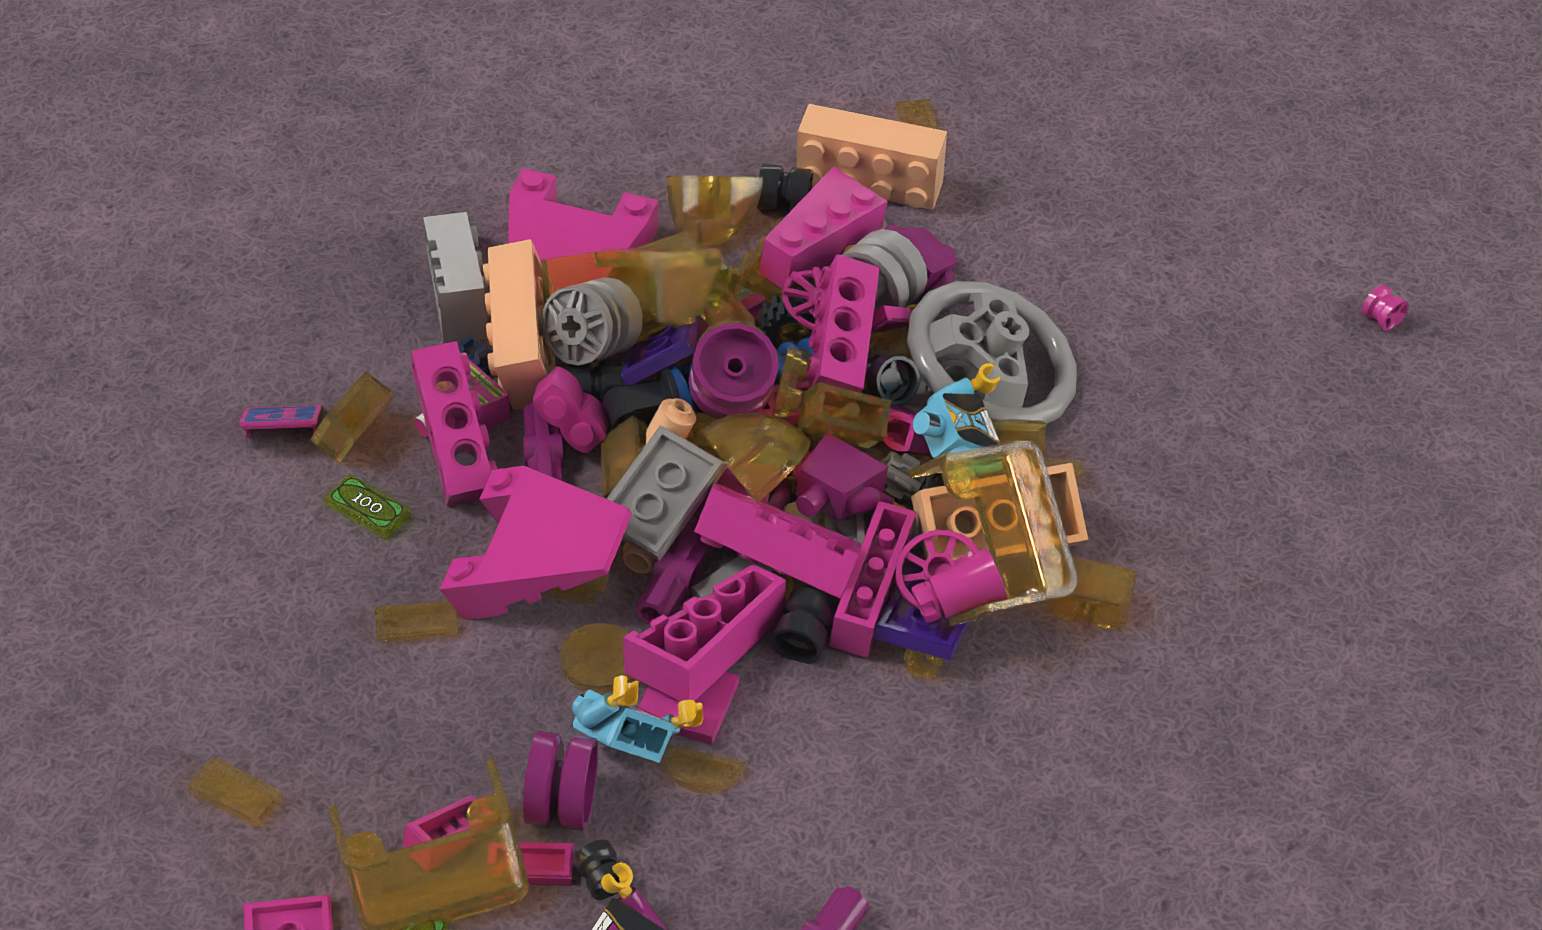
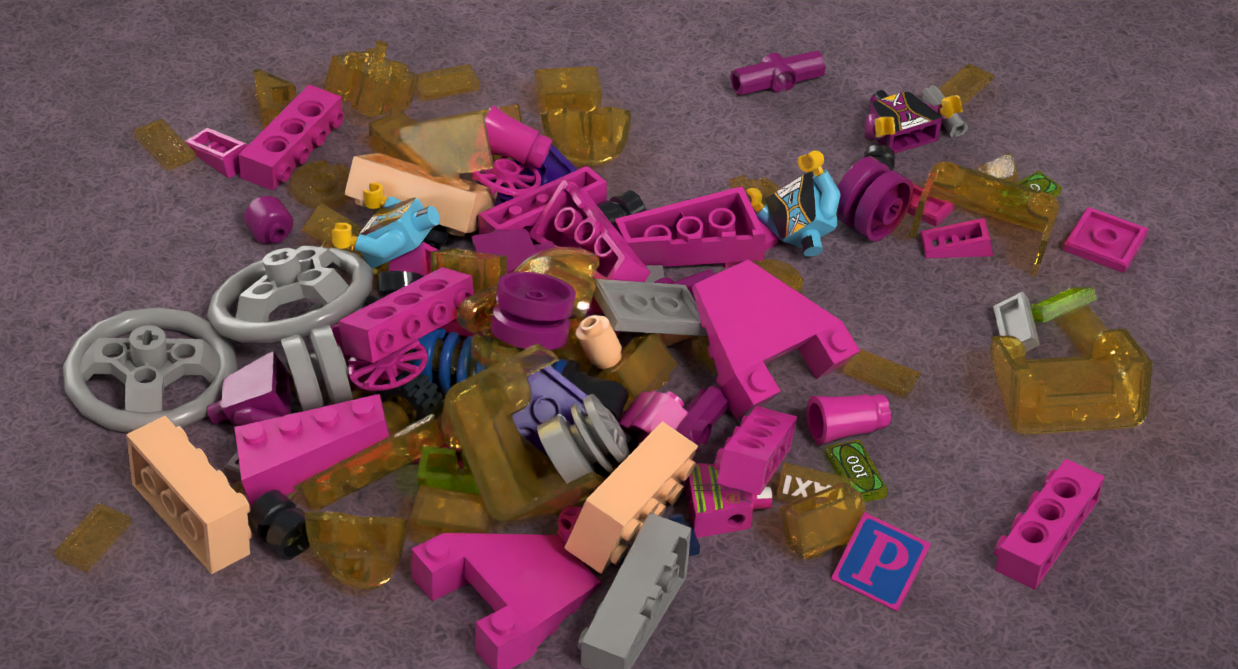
camera: 145 degrees left, 5 degrees down
none -> light grey piece [63,307,238,433]
none -> clear yellow tile [134,119,196,171]
none -> dark pink slope [184,128,248,178]
none -> dark pink brick [239,85,344,191]
none -> magenta head [244,196,293,245]
none -> clear yellow slope [253,69,296,130]
none -> clear yellow tile [290,160,352,210]
none -> clear yellow brick [323,40,419,117]
none -> clear yellow tile [411,64,480,102]
none -> clear yellow brick [534,66,602,116]
none -> clear yellow brick [541,106,631,166]
none -> clear yellow tile [775,462,856,515]
none -> dark pink plant [806,394,891,446]
none -> clear yellow windscreen [990,328,1153,434]
none -> light grey tile [993,292,1040,358]
none -> dark pink brick [994,458,1105,590]
none -> clear neon green tile [1030,287,1097,322]

